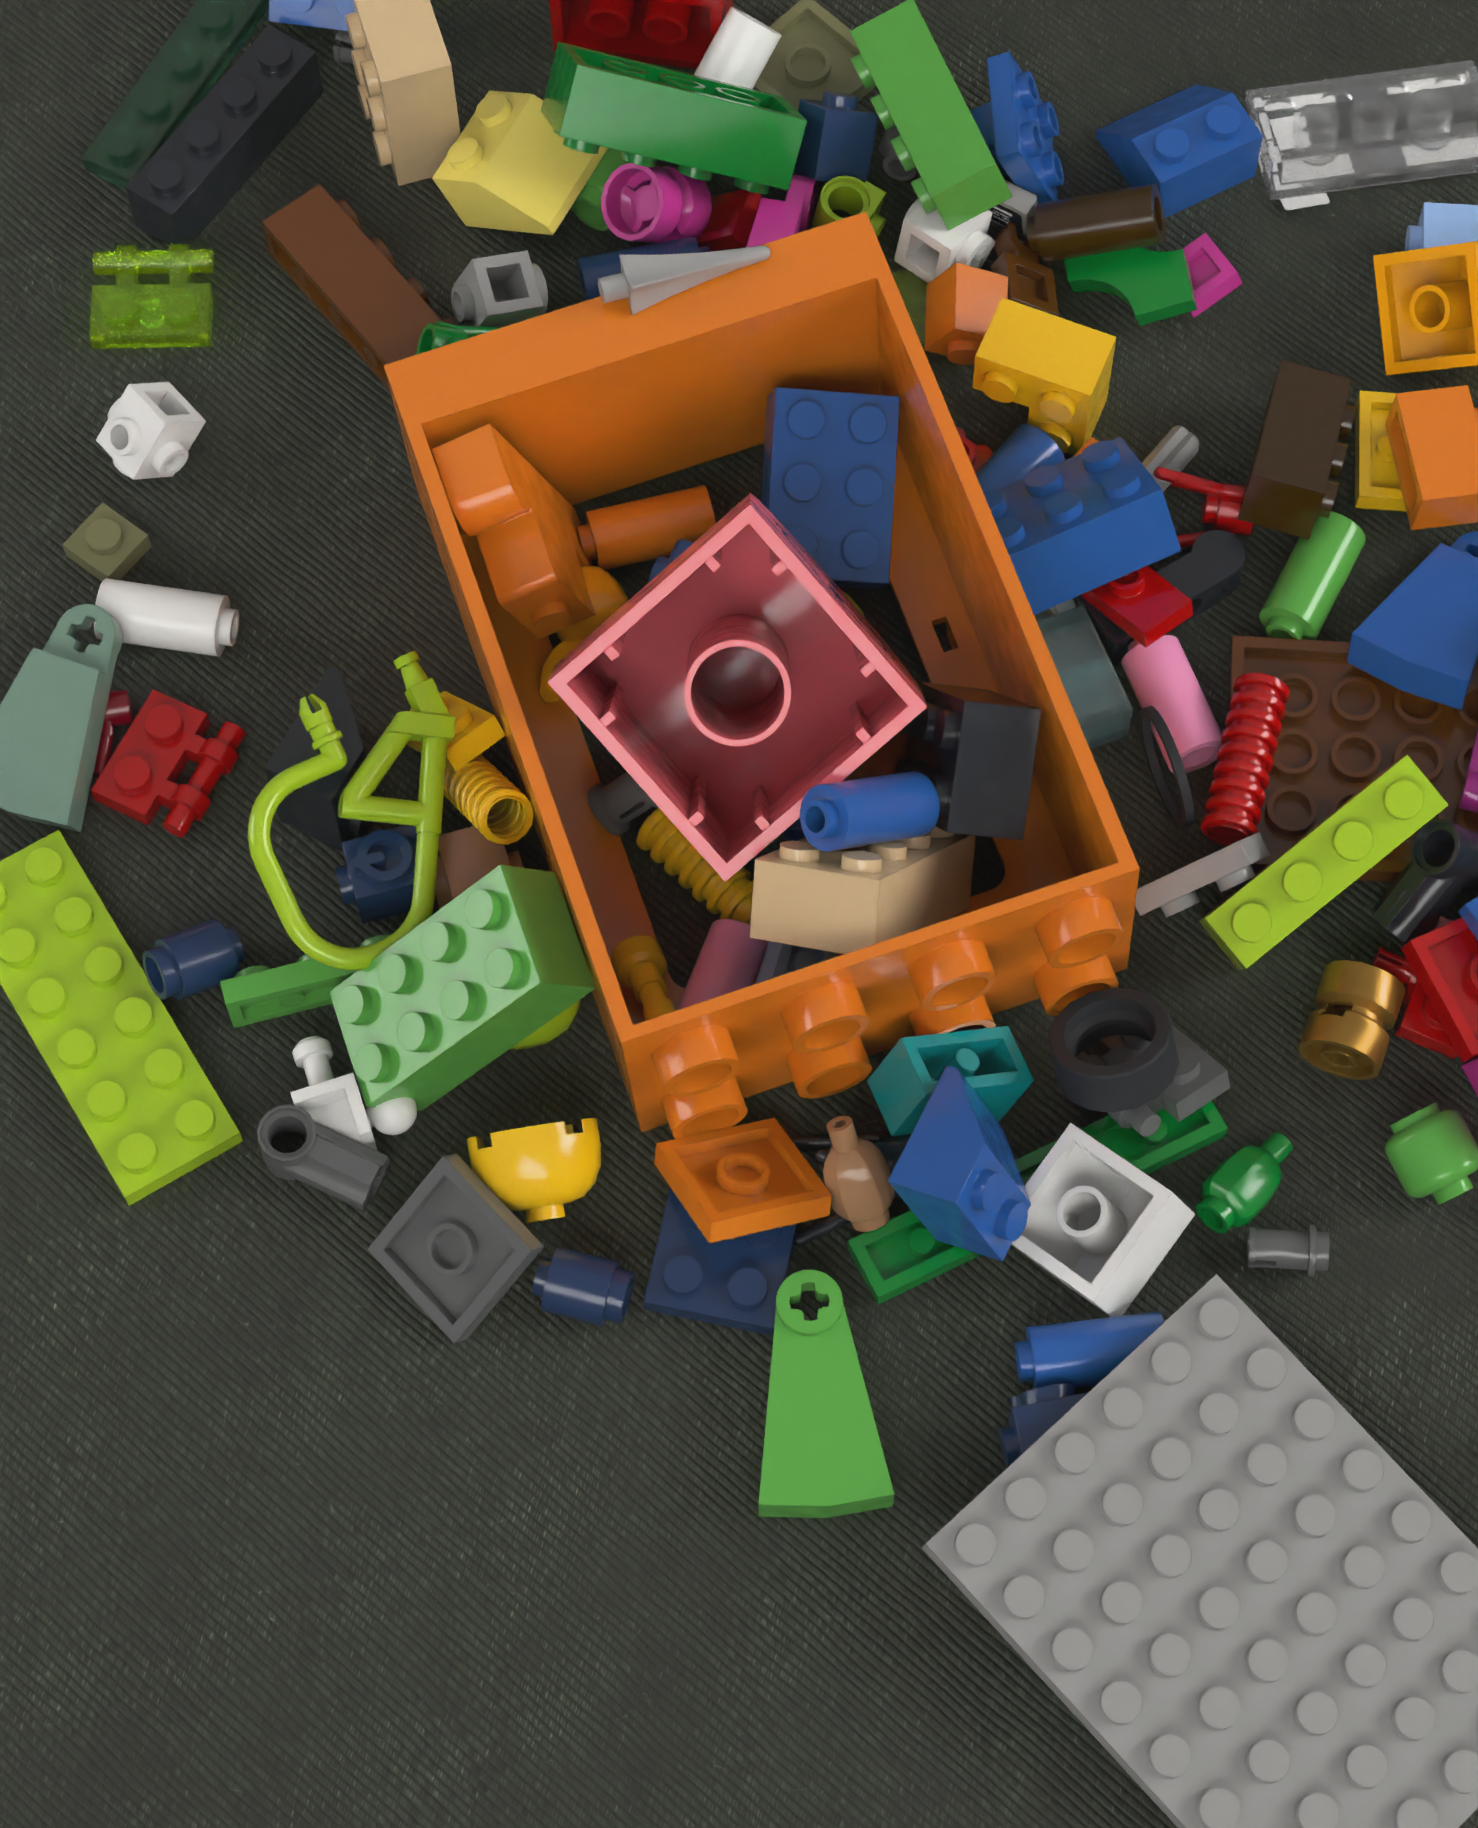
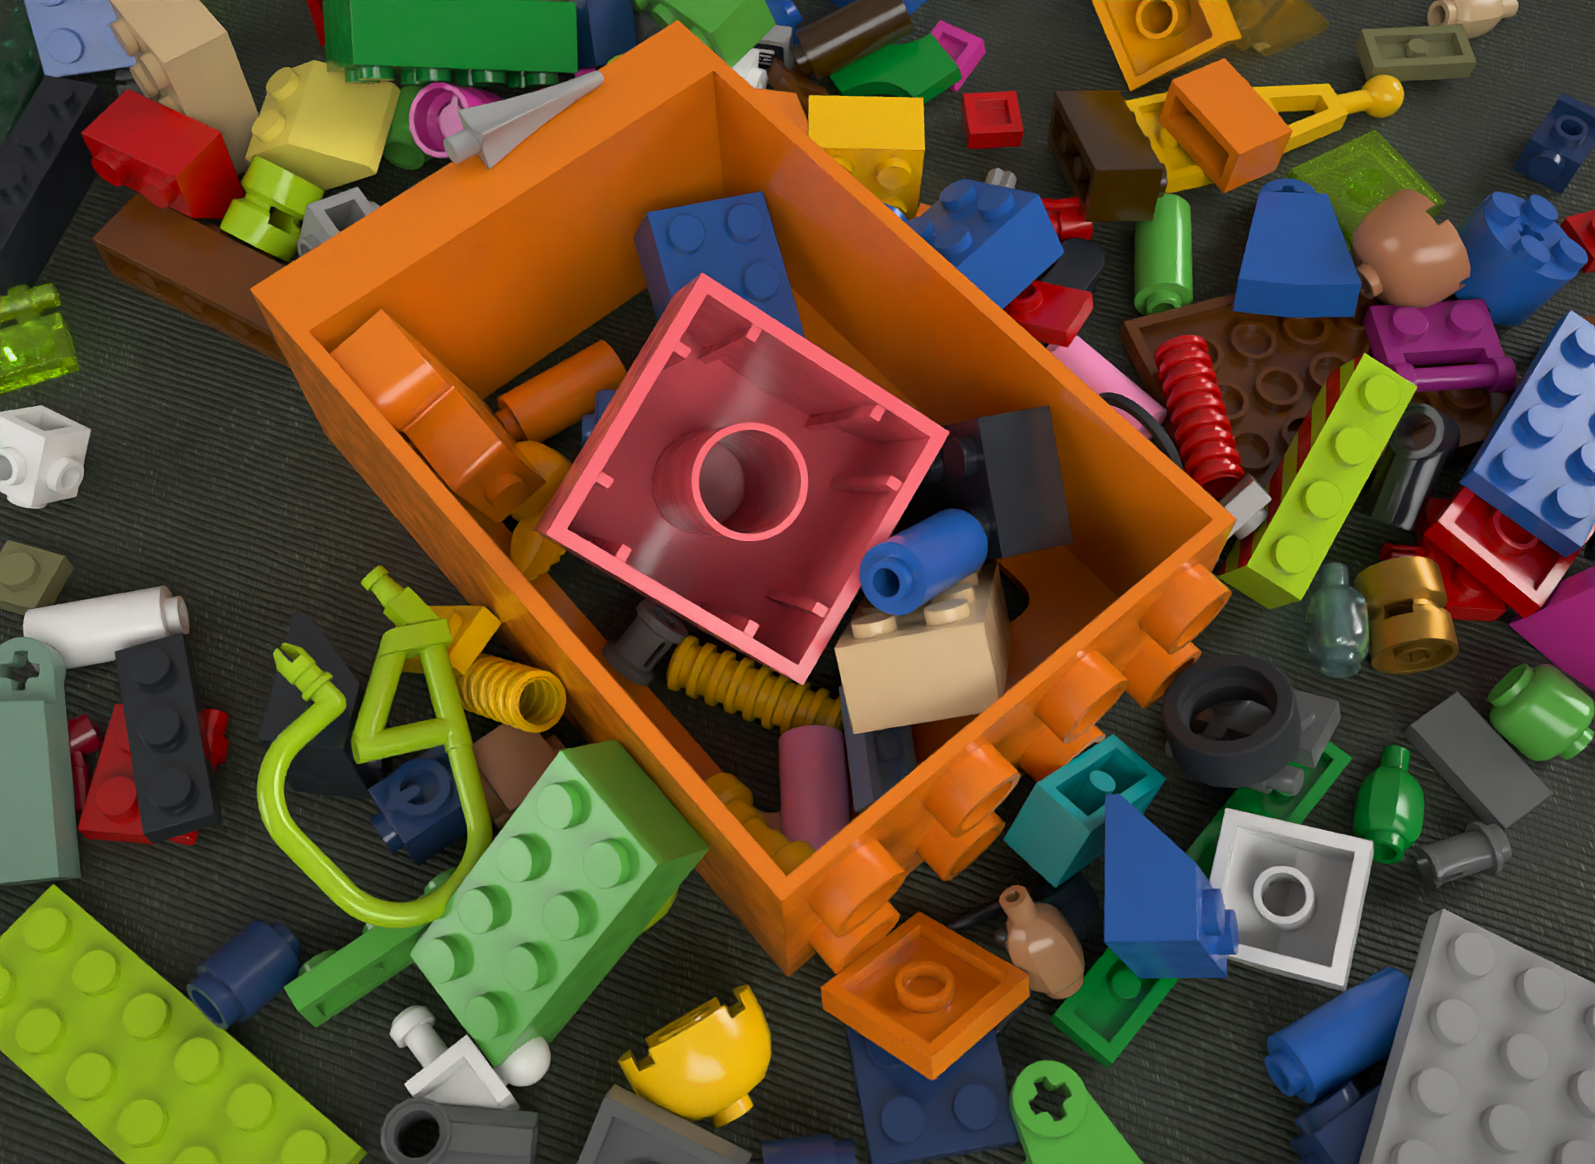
camera: 25 degrees left, 5 degrees down
none -> red slope [81,89,245,219]
none -> black plate [114,633,223,843]
none -> lime wheel [219,154,325,263]
none -> red plate [961,91,1024,149]
none -> clear light blue plant [1306,563,1370,678]
none -> dark grey tile [1403,691,1554,831]

